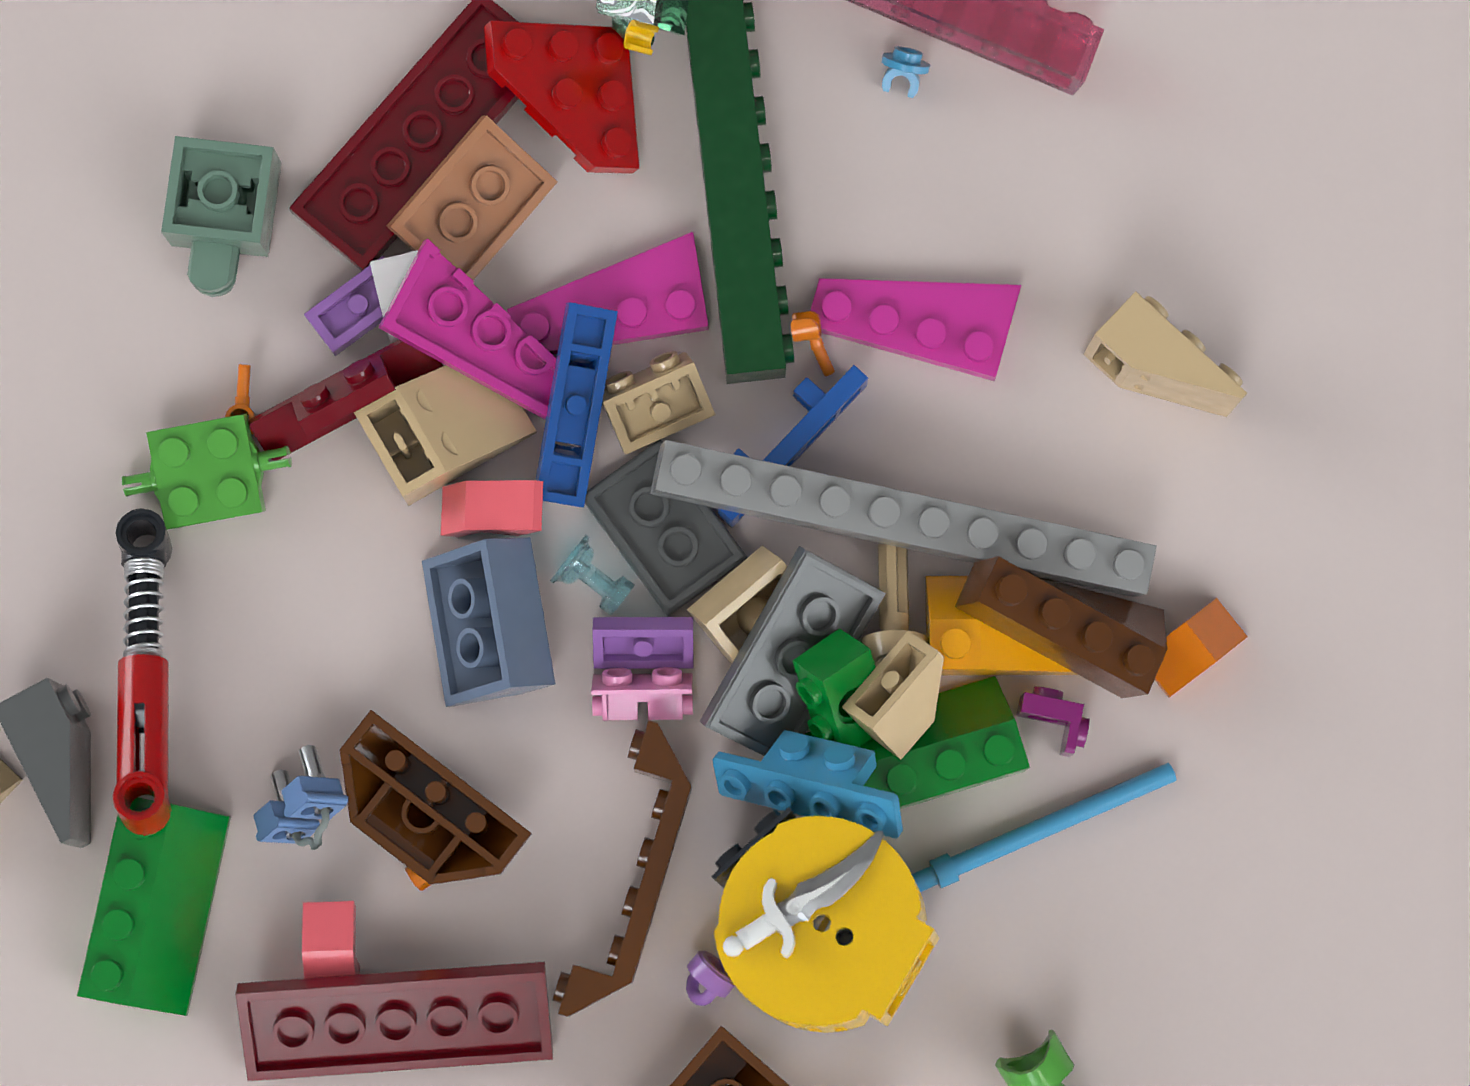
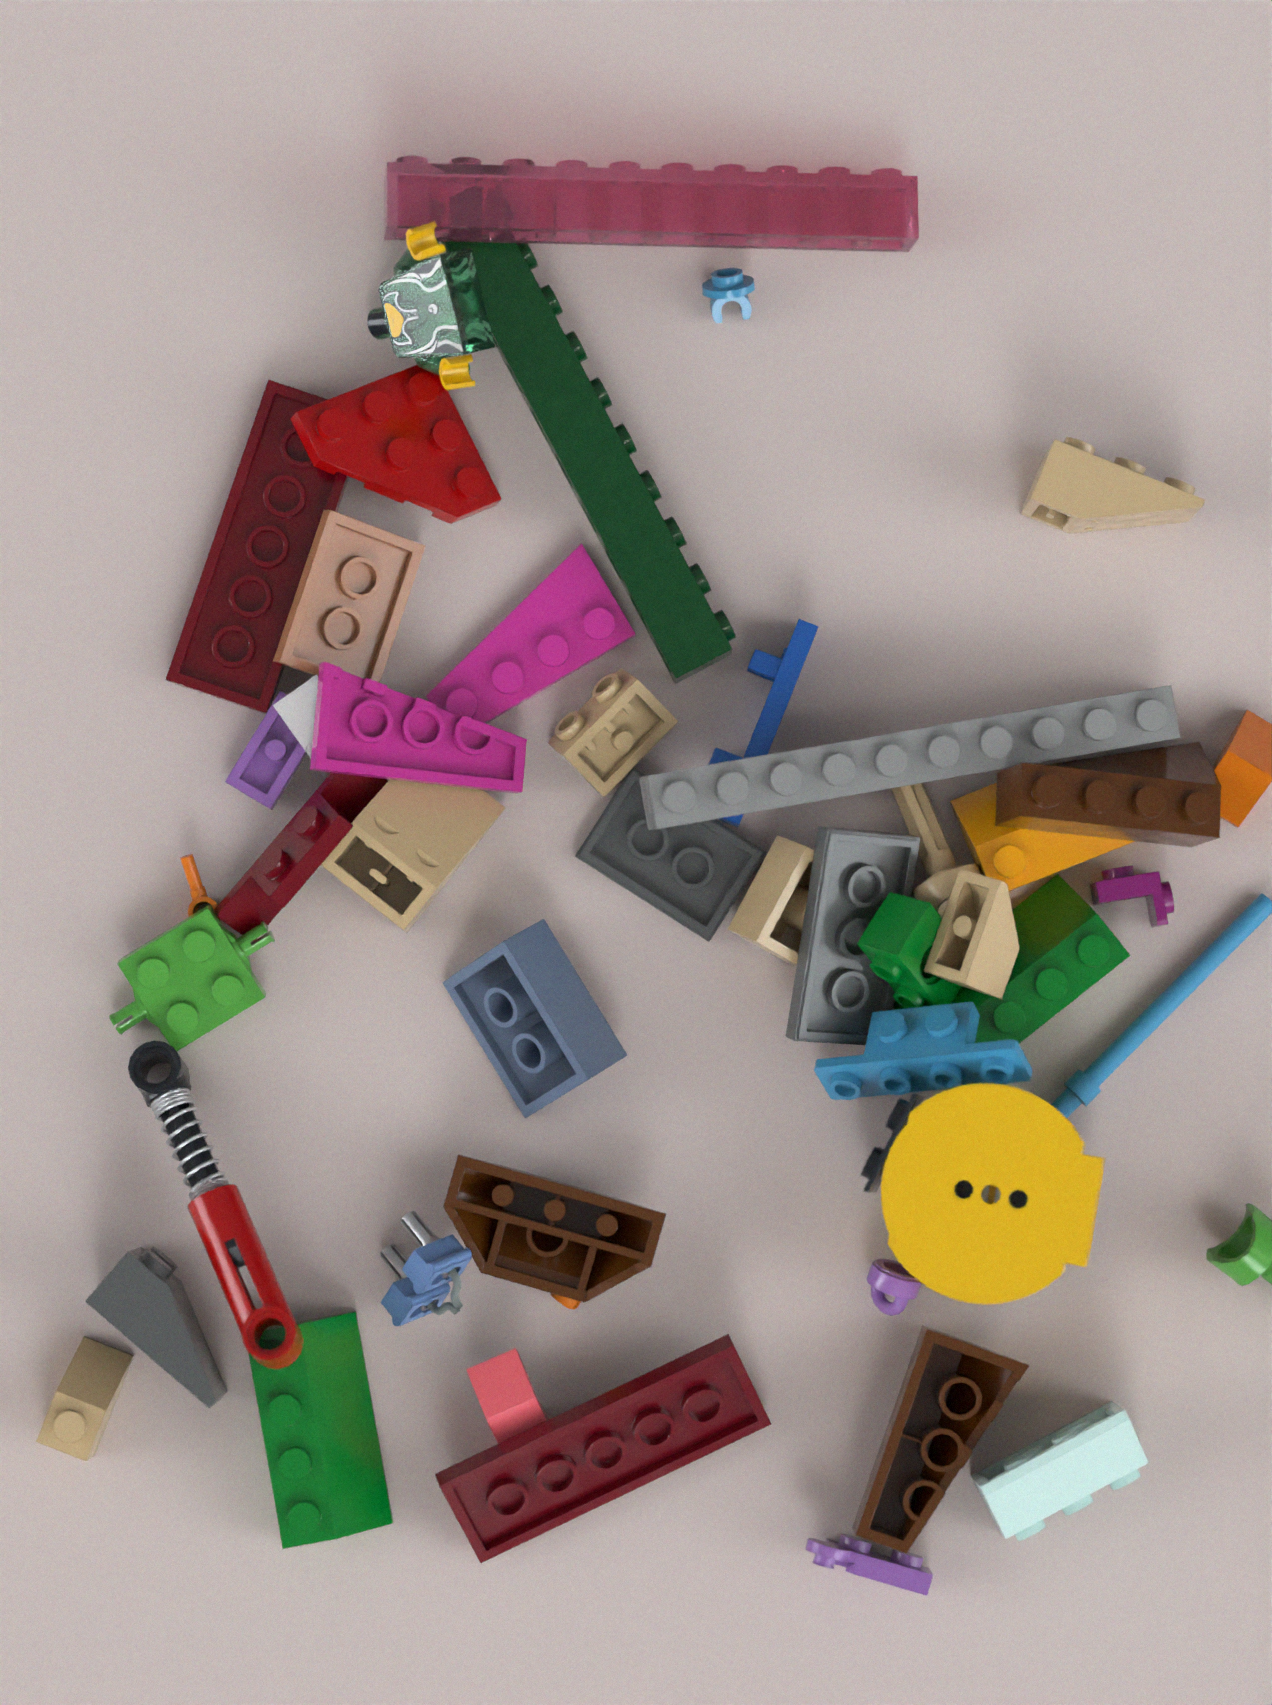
camera: 20 degrees left, 5 degrees up
sand green brick [161,136,281,297] -> none
coral slope [441,480,543,538] -> none
blue hinge [536,302,618,508] -> none
clear light blue piece [550,535,635,616] -> none
reddish brown slope [552,720,692,1017] -> none
bright pink hinge [591,667,693,721] -> none
medium lavender plate [592,617,694,669] -> none
piece [723,831,883,958] -> none
orange hand [791,311,835,376] -> none
dark pink wing [810,278,1021,381] -> none

